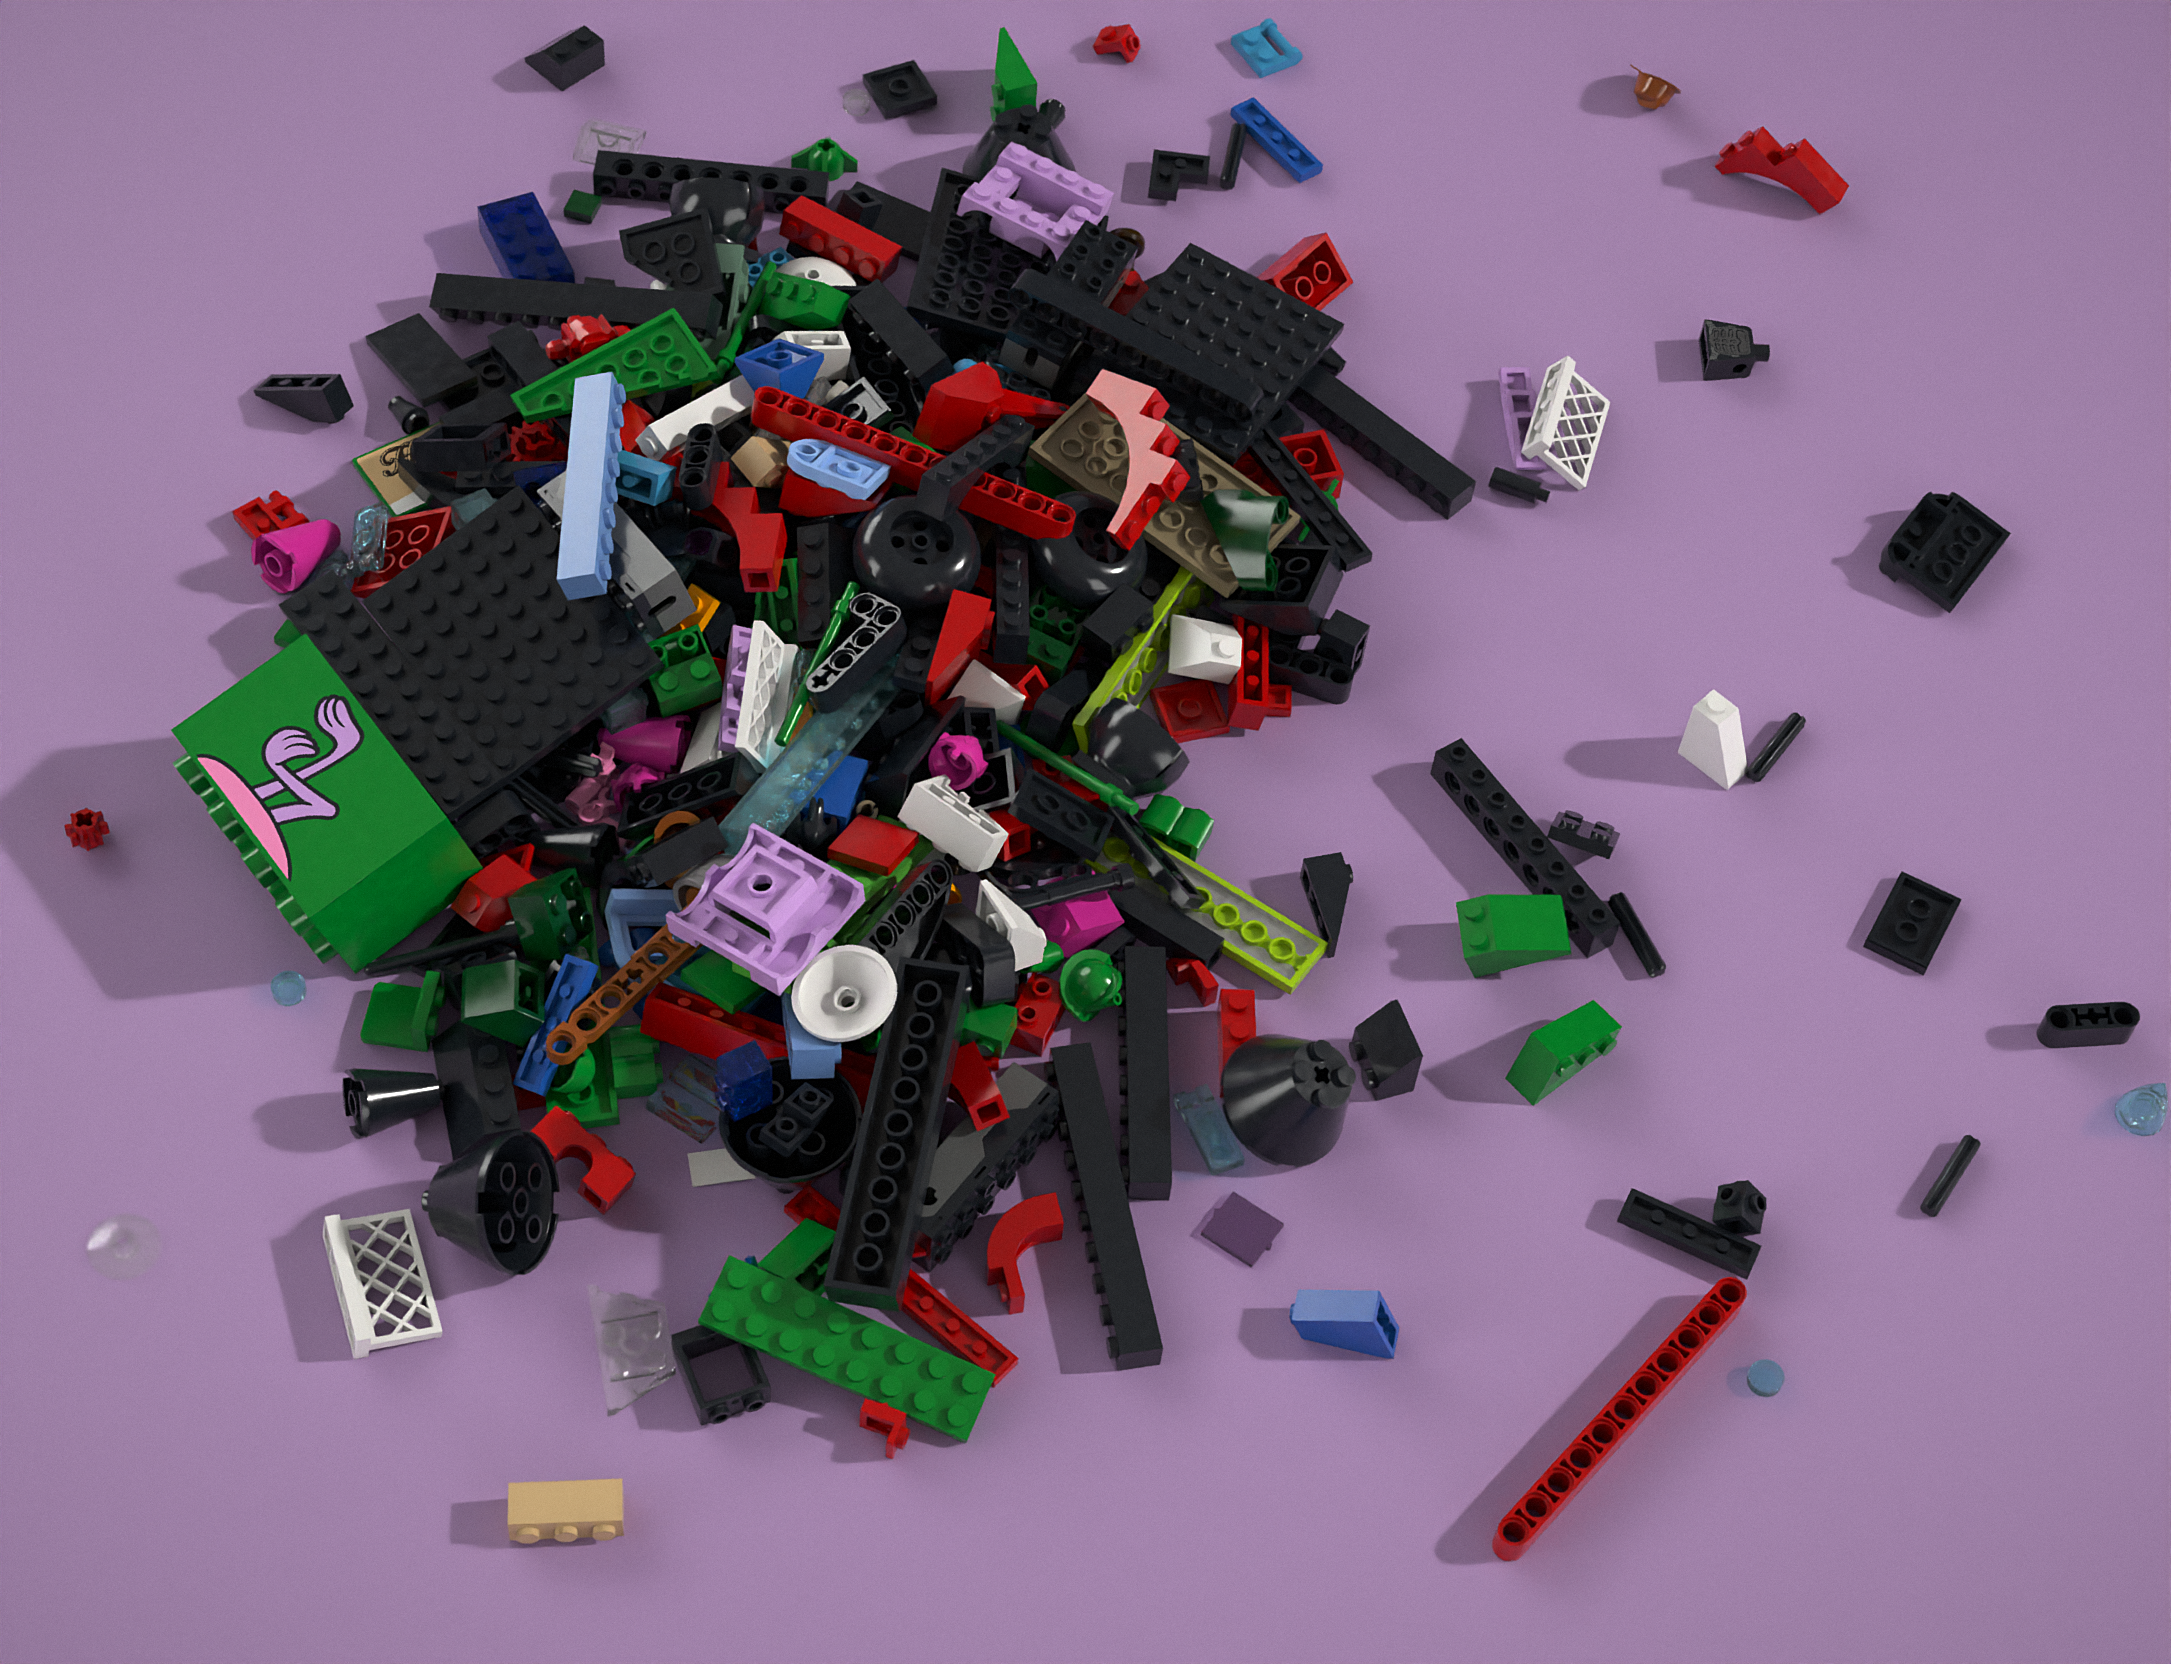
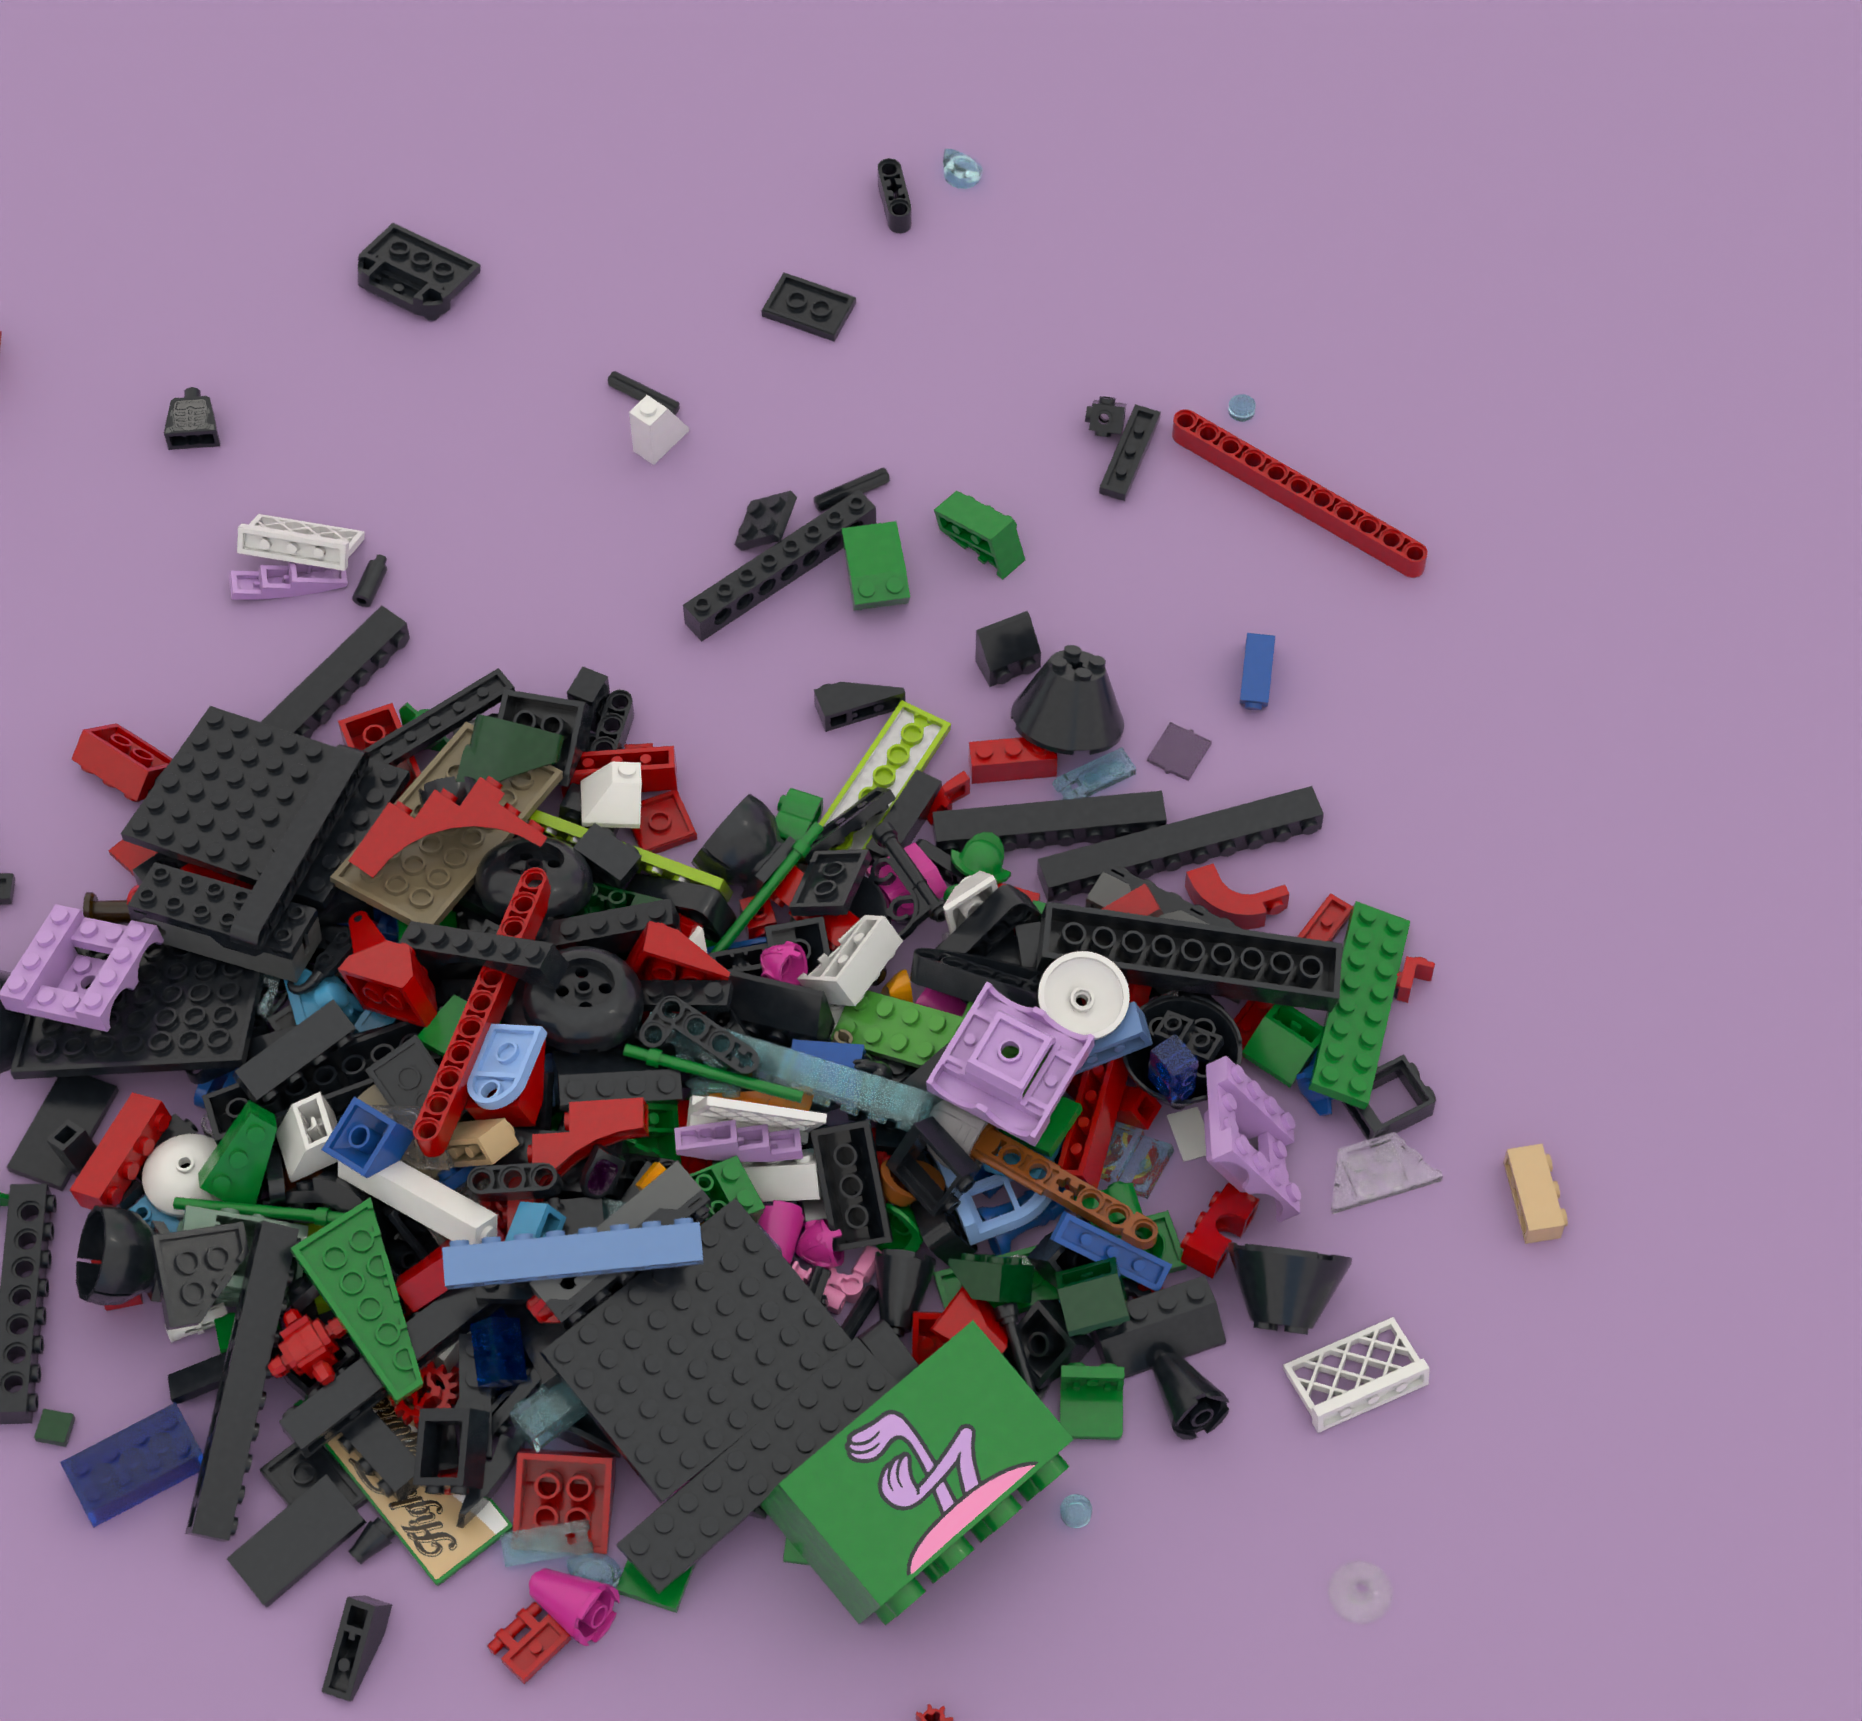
camera: 90 degrees left, 5 degrees up
red tile [828,814,919,877] -> none
black axle [1920,1135,1981,1217] -> none
none -> lavender piece [1204,1056,1301,1223]

